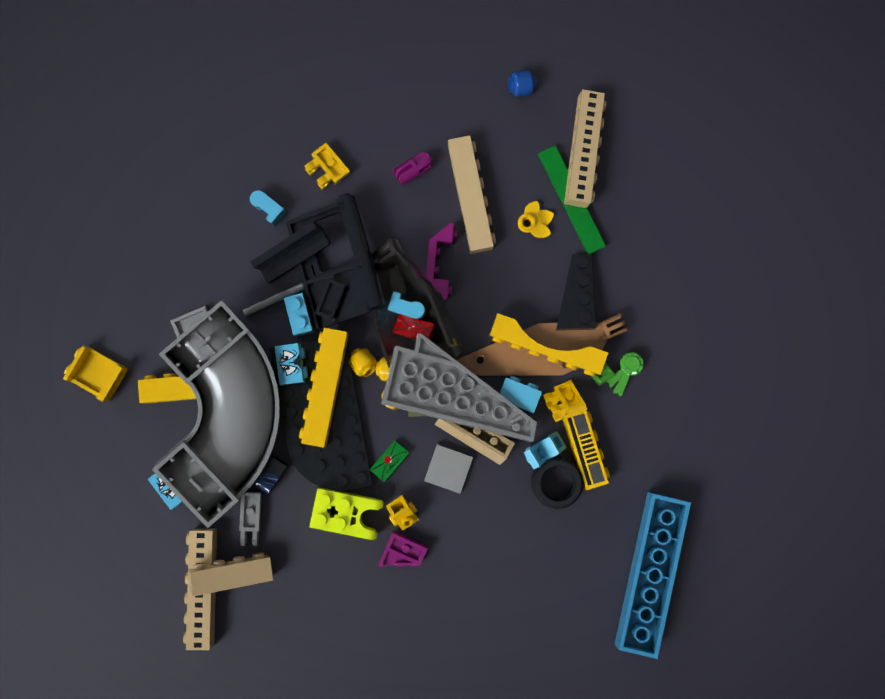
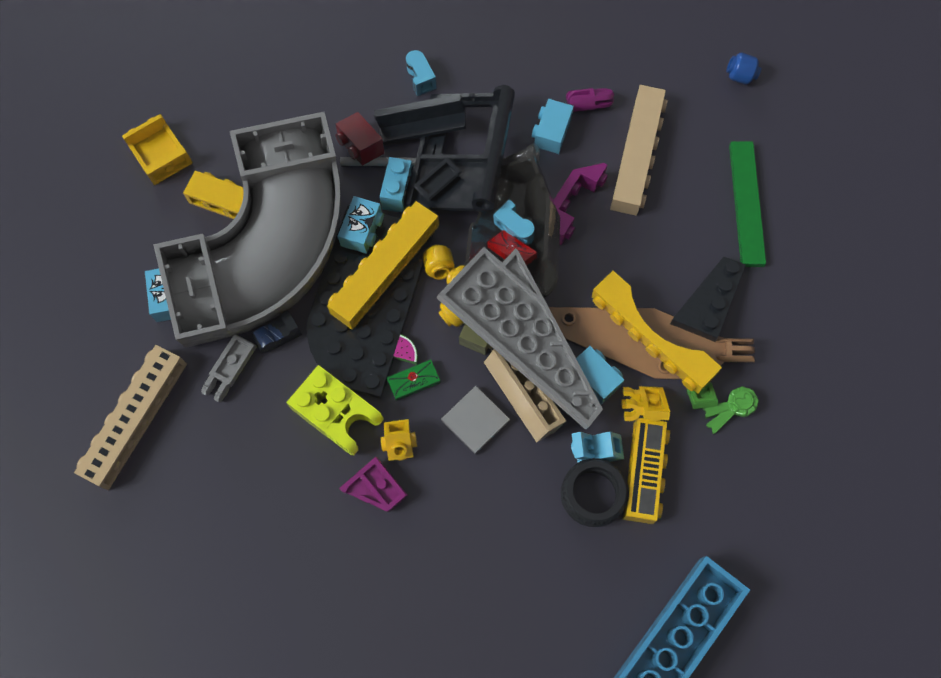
camera: 25 degrees right, 15 degrees down
tan brick [188,552,273,596] -> none
yellow plate [304,143,350,190] -> none
yellow plate [518,201,554,238] -> none
tan brick [564,89,606,208] -> none
none -> dark red brick [335,112,384,166]
none -> dark pink tile [393,334,418,365]
none -> medium azure brick [532,99,574,154]

